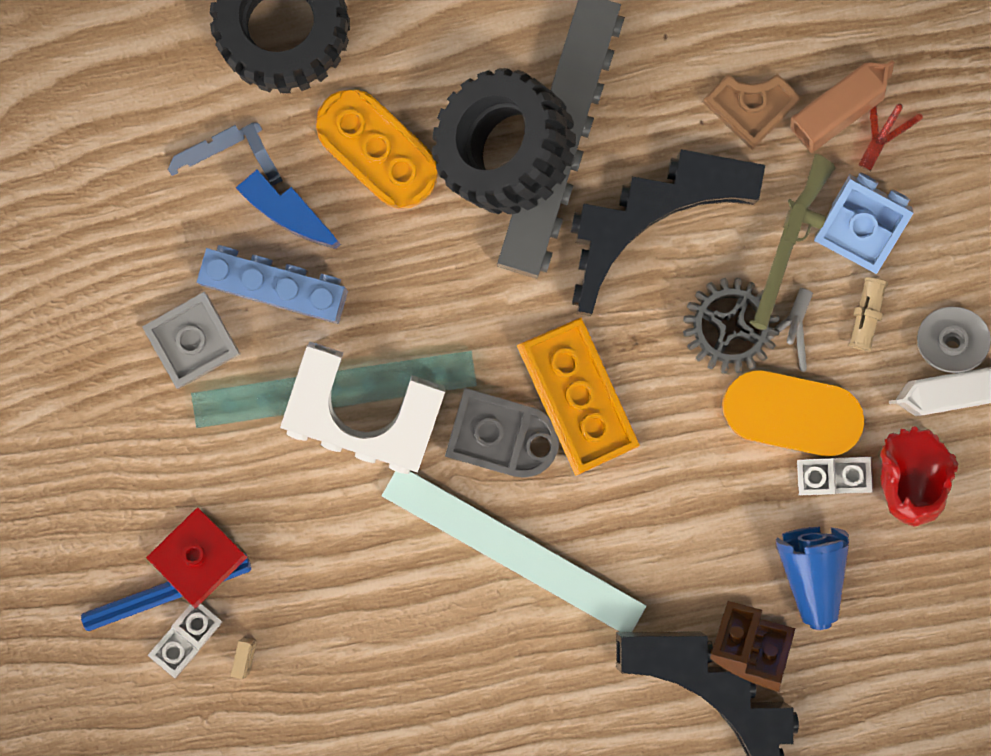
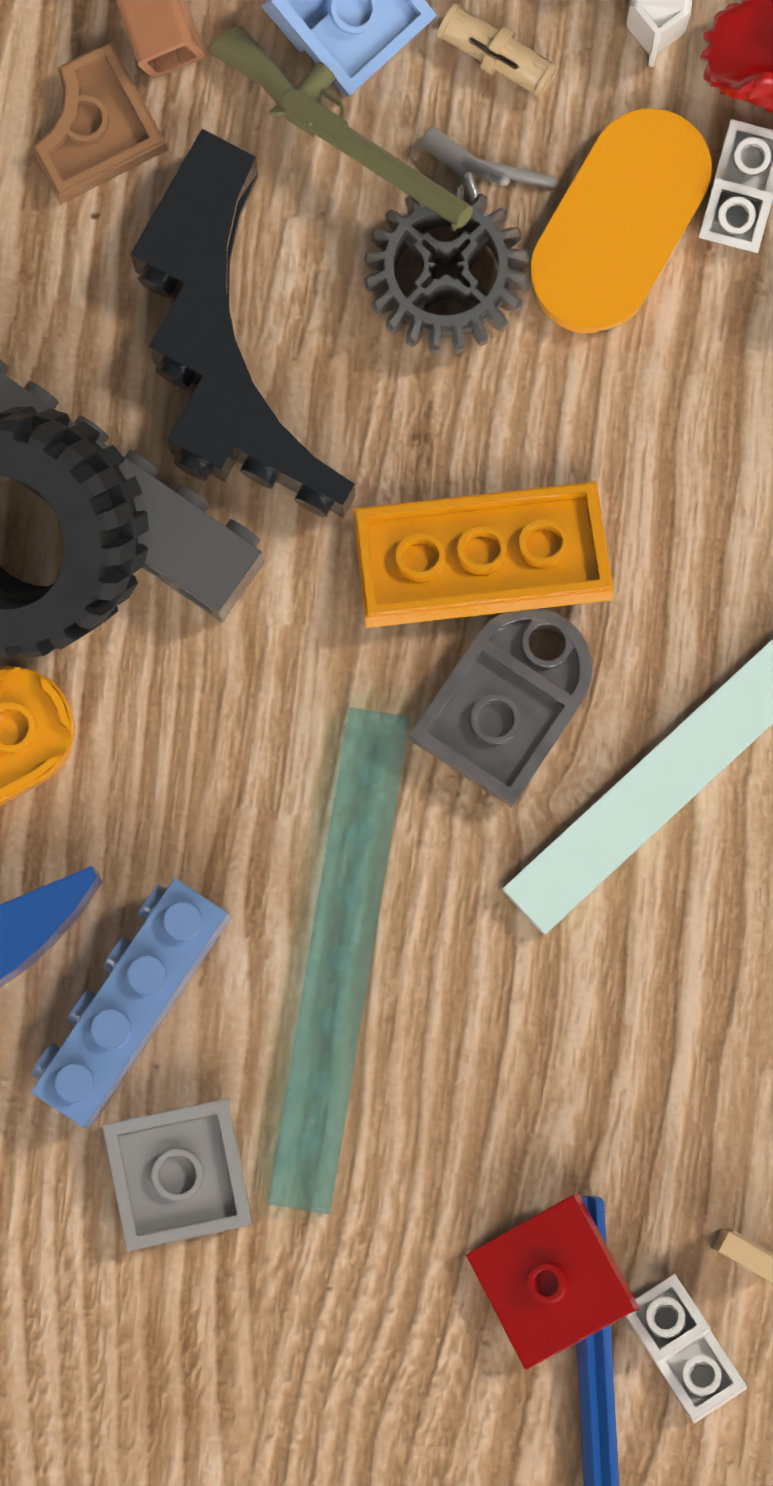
camera: 75 degrees left, 5 degrees down
white arch [280,342,445,474] -> none

